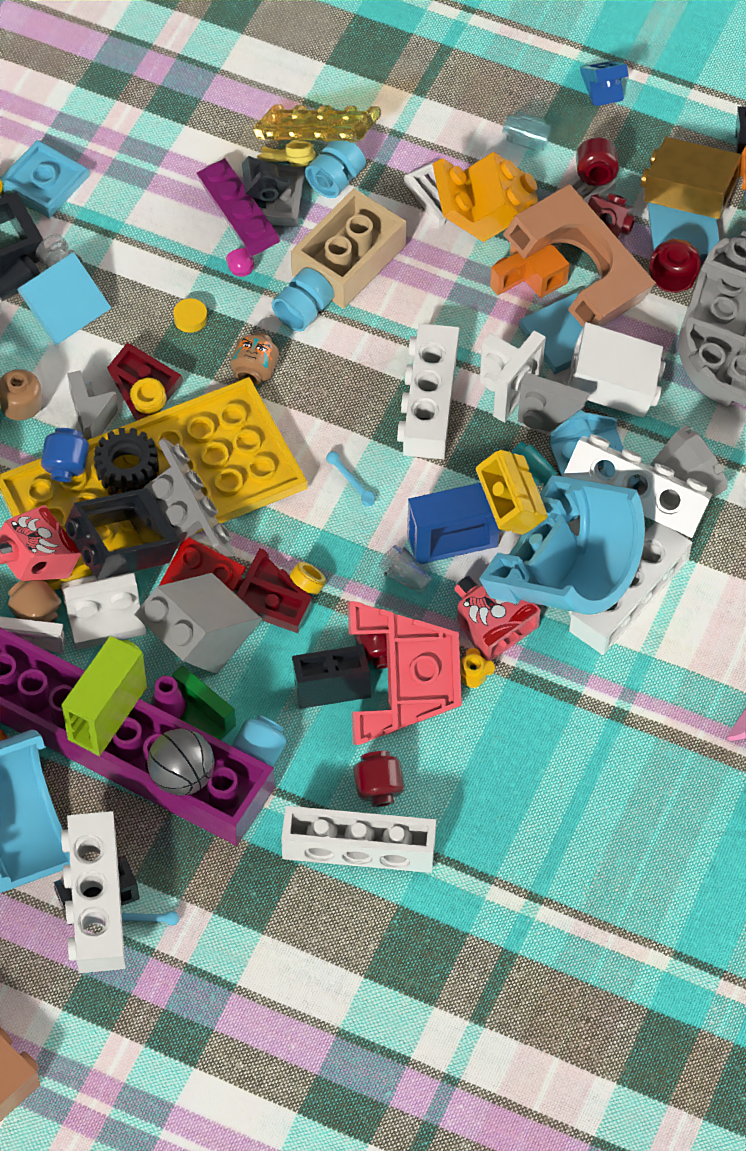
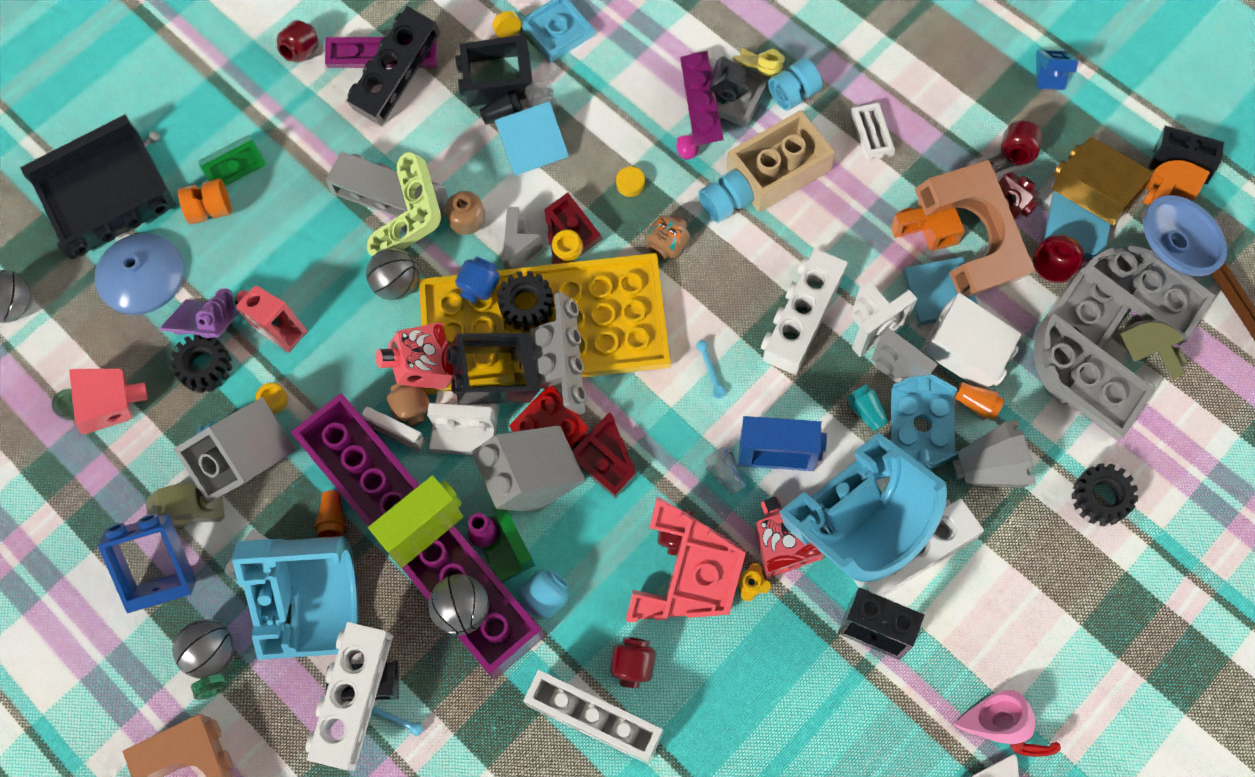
camera: 25 degrees right, 10 degrees up
clear yellow hinge [253,104,381,143] -> none
yellow tile [290,562,326,595] -> none
black hinge [292,645,371,709] -> none
light orange bracket [432,151,538,243] -> none
yellow brick [476,450,548,535] -> none
clear light blue brick [502,110,552,151] -> none
white brick [563,434,713,537] -> none
none -> black window [837,587,925,660]
none -> orange cone [954,382,1004,421]

